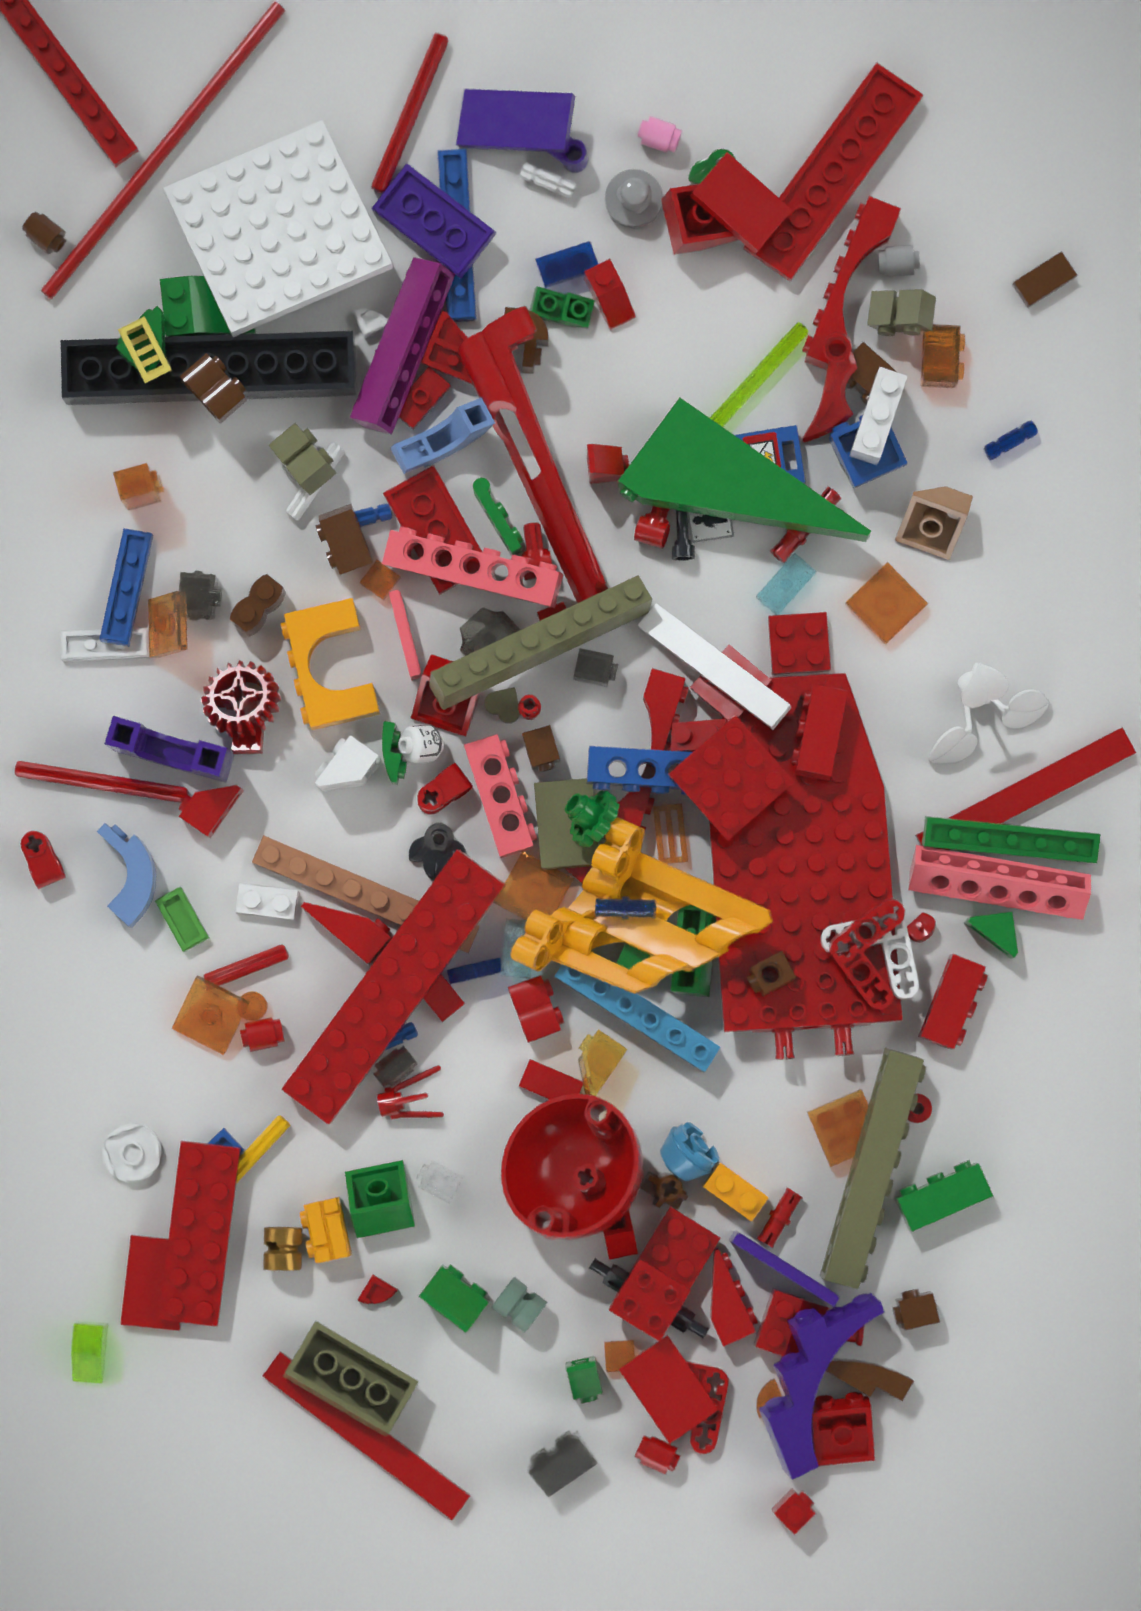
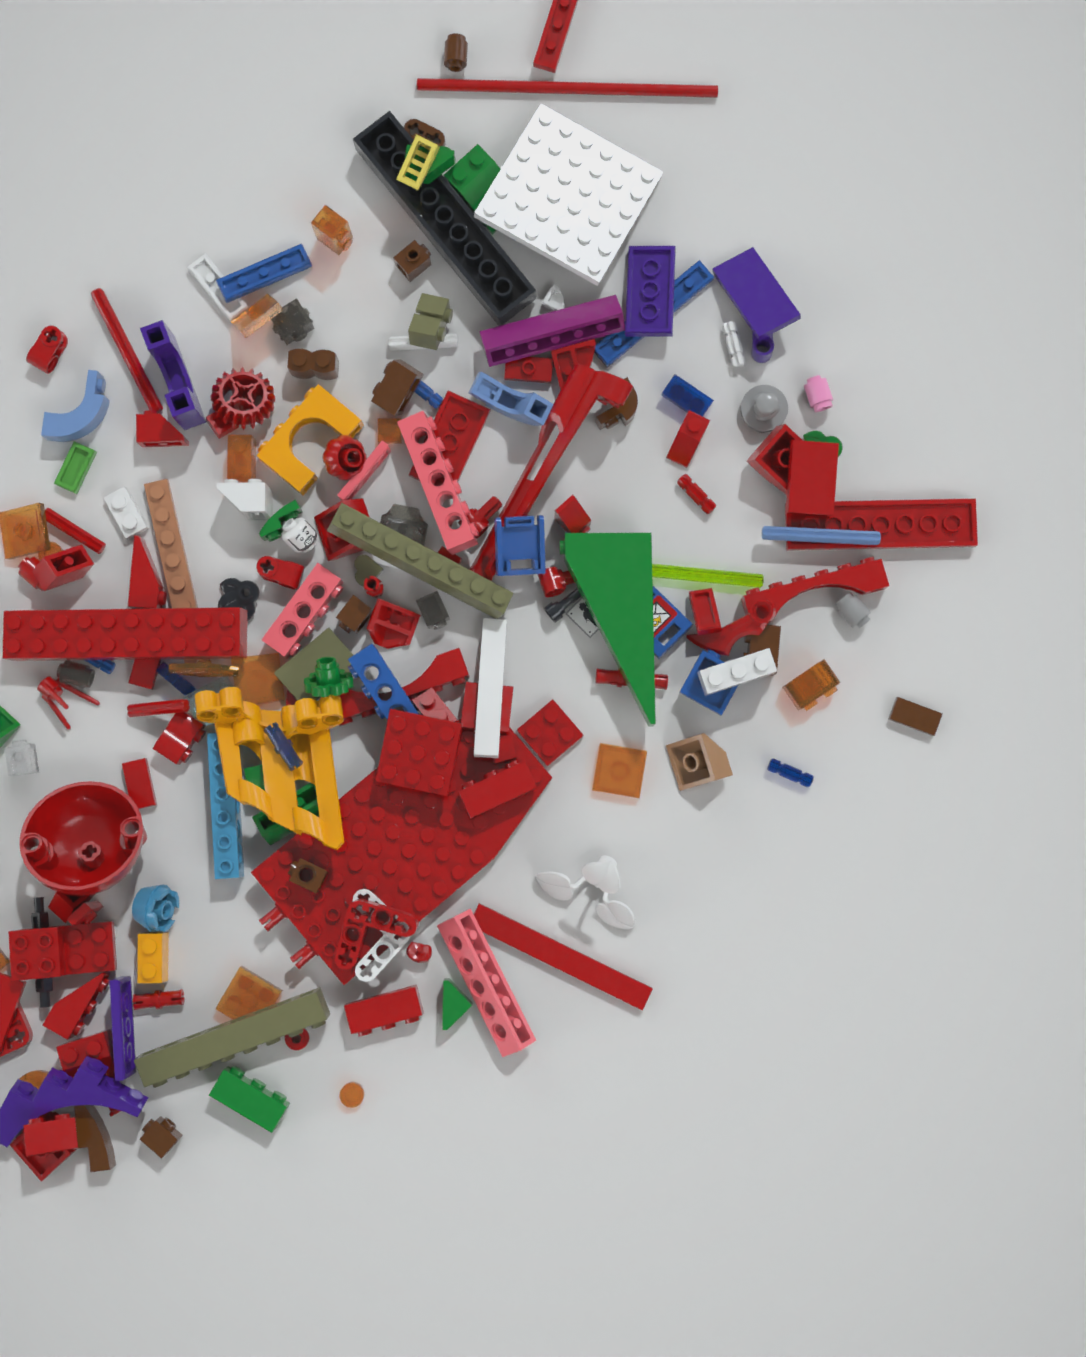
camera: 55 degrees right, 0 degrees up
reddish brown brick [180,353,247,424] -> none
red axle [371,33,448,194] -> none
green plate [473,478,524,556] -> none
green slope [530,286,595,329] -> none
clear yellow slope [578,1029,628,1096] -> none
reddish brown piece [640,1171,688,1210] -> none
clear orange tile [653,803,688,864] -> none
clear light blue plate [756,553,817,615] -> none
olive piece [867,289,936,336] -> none
green plate [922,816,1101,863] -> none
none -> red brick [23,1113,78,1157]
none -> red brick [32,544,94,591]
none -> red plate [67,901,104,926]
none -> red axle [127,699,190,717]
none -> clear orange plate [169,660,238,678]
none -> clear orange brick [227,434,256,483]
none -> red plant [322,435,367,481]
none -> clear orange tile [339,1082,365,1108]
none -> red slope [366,598,421,649]
none -> reddish brown brick [393,240,431,282]
none -> reddish brown beam [404,119,446,146]
none -> blue container [494,515,546,576]
none -> red axle [677,474,716,514]
none -> red tile [689,588,721,635]
none -> medium blue axle [761,526,881,545]

